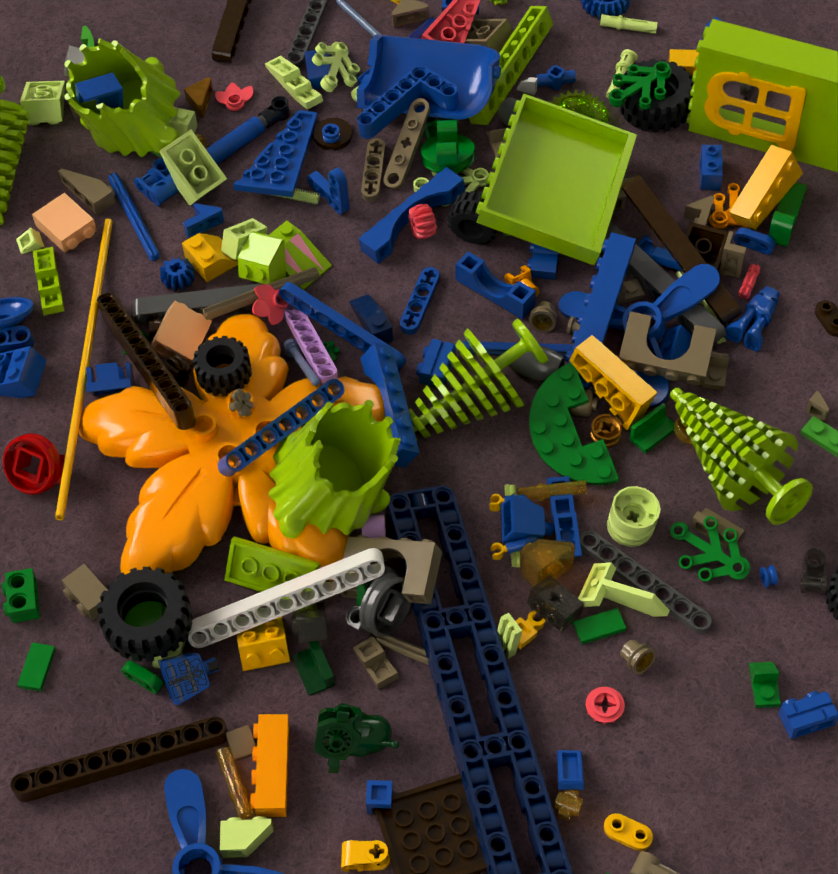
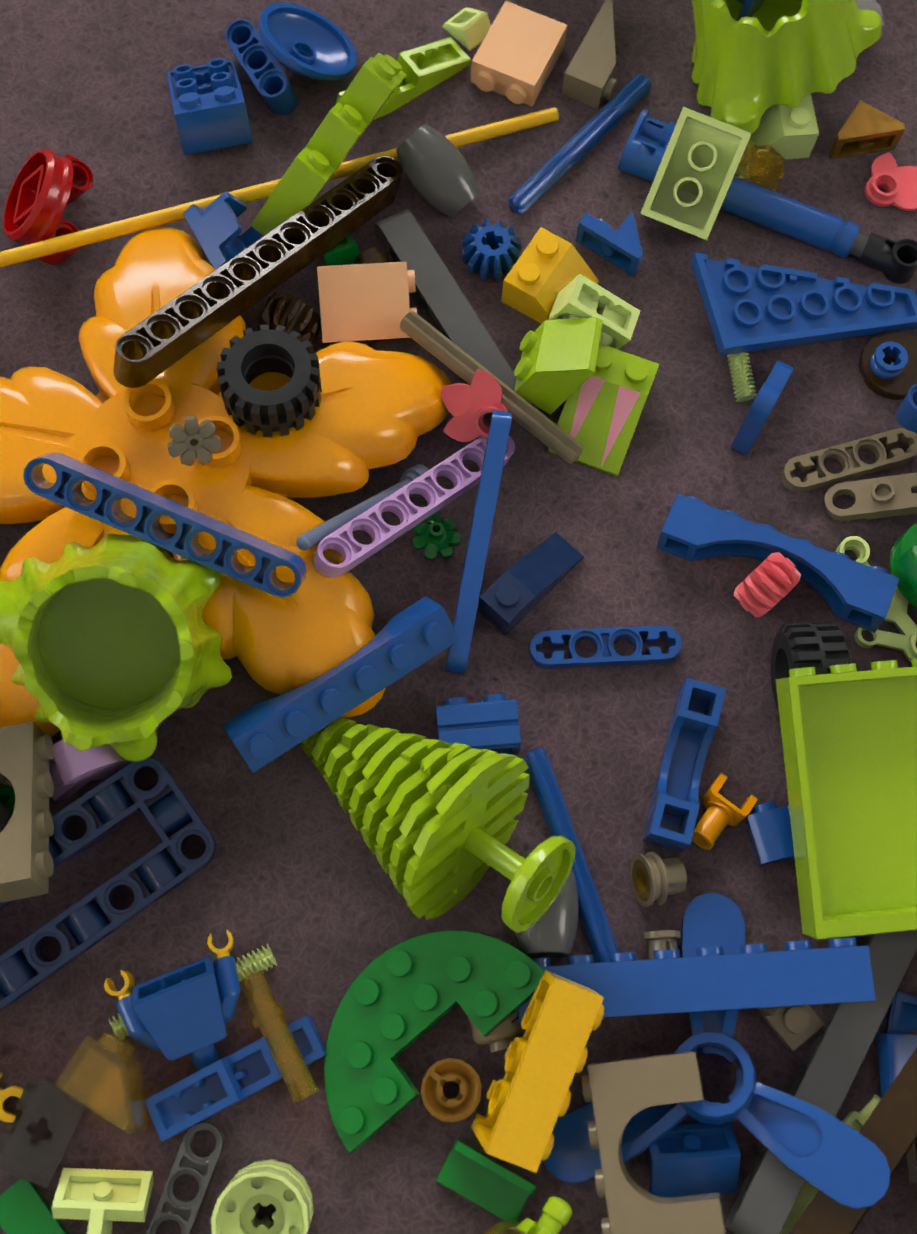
camera: 60 degrees right, 15 degrees up
none -> lime arch [251,52,407,236]
none -> dark grey piece [396,124,481,218]

